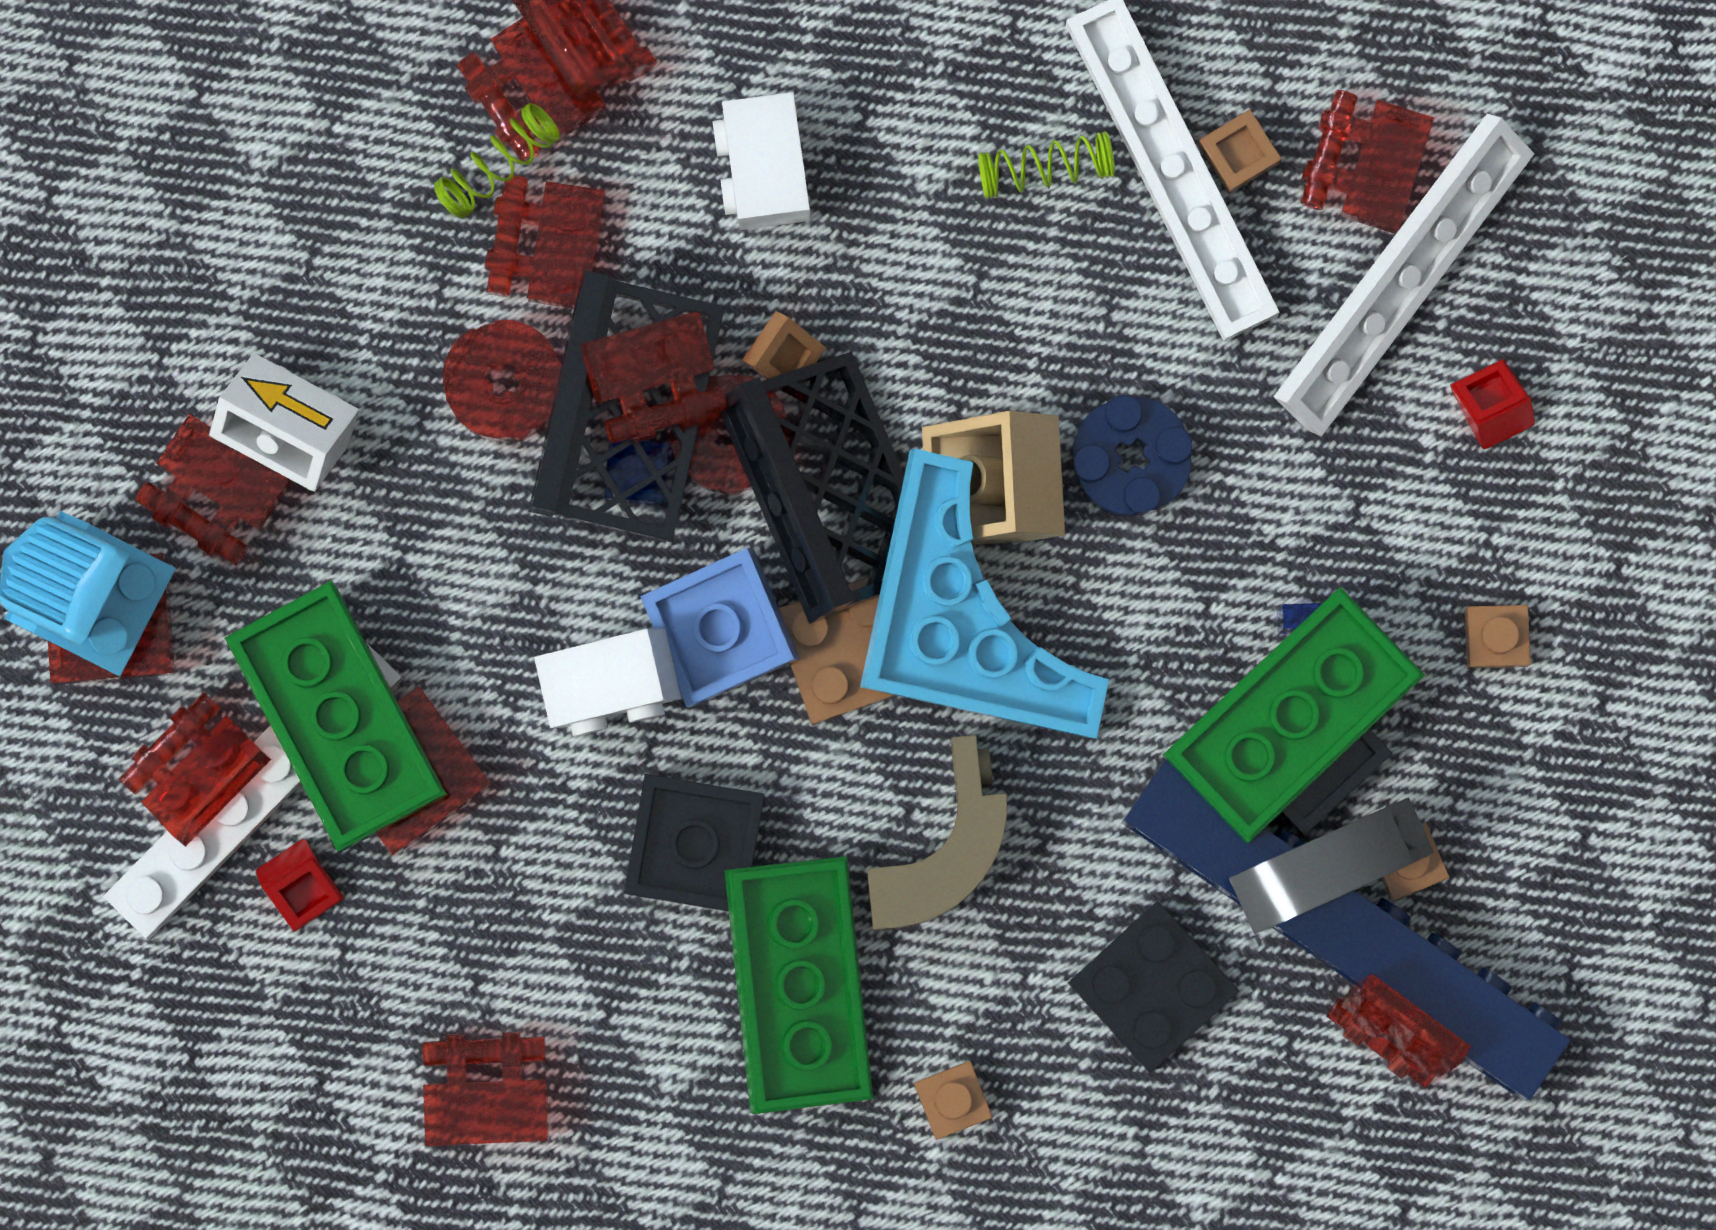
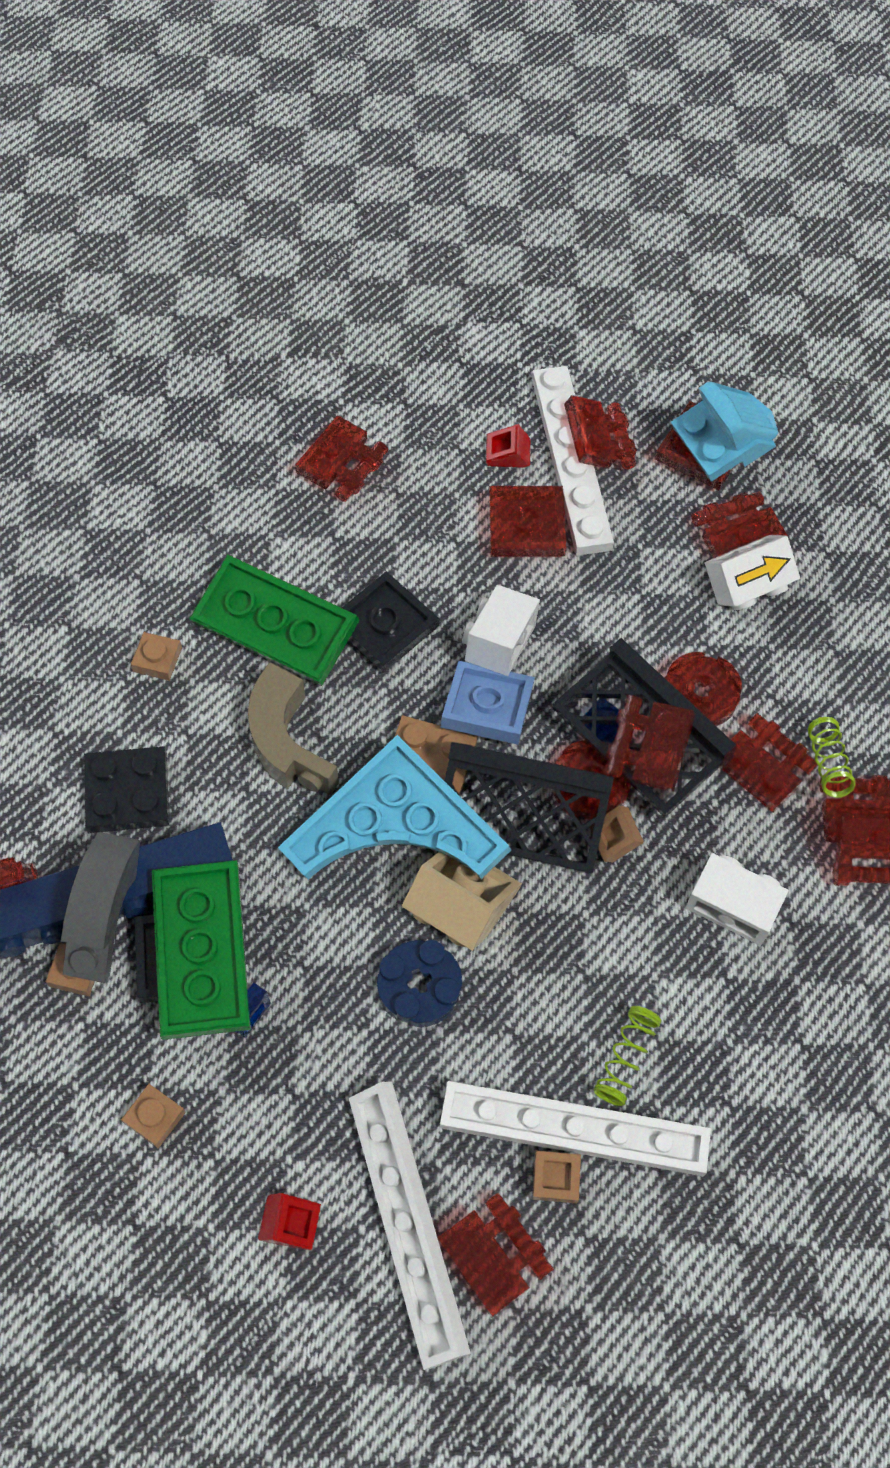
camera: 125 degrees right, 20 degrees down
green tile [224,580,448,853] -> none

